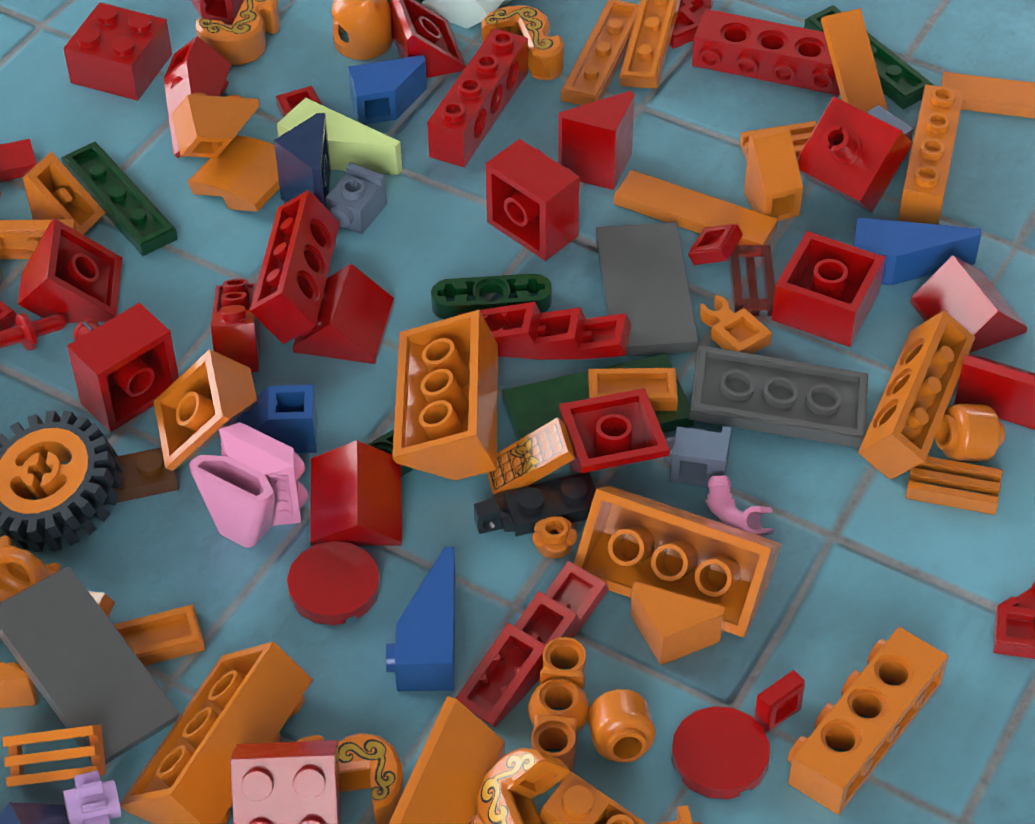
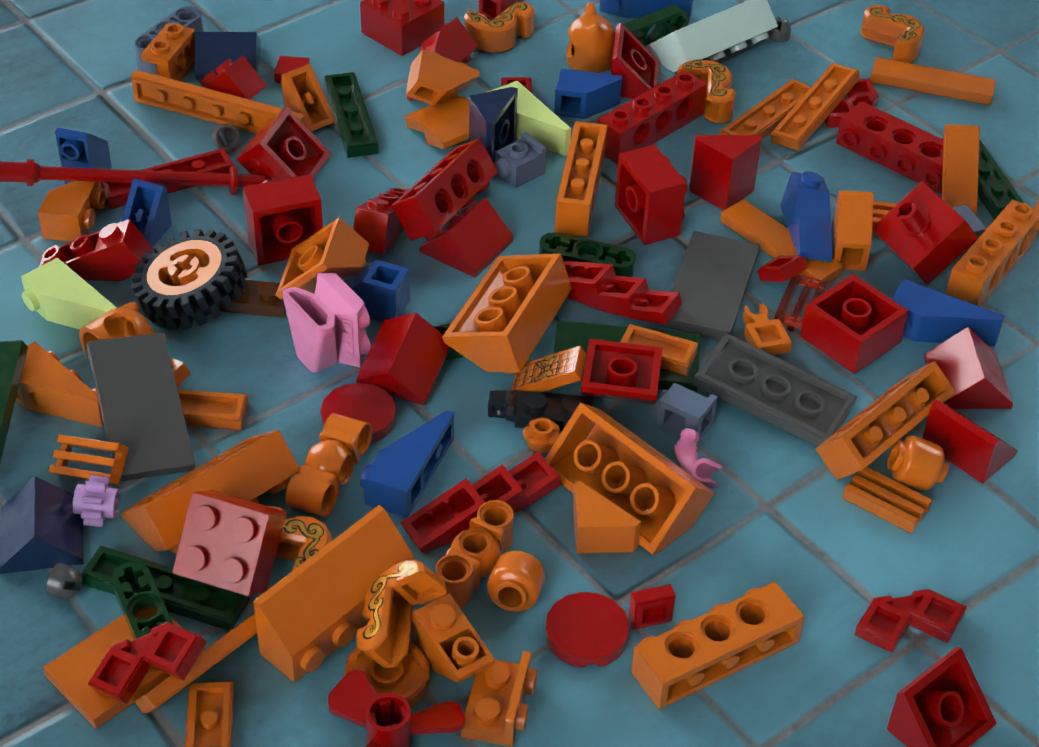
camera: 20 degrees right, 5 degrees down
none -> orange piece [285,413,373,517]
none -> orange brick [555,121,607,237]
none -> blue slope [780,171,833,262]

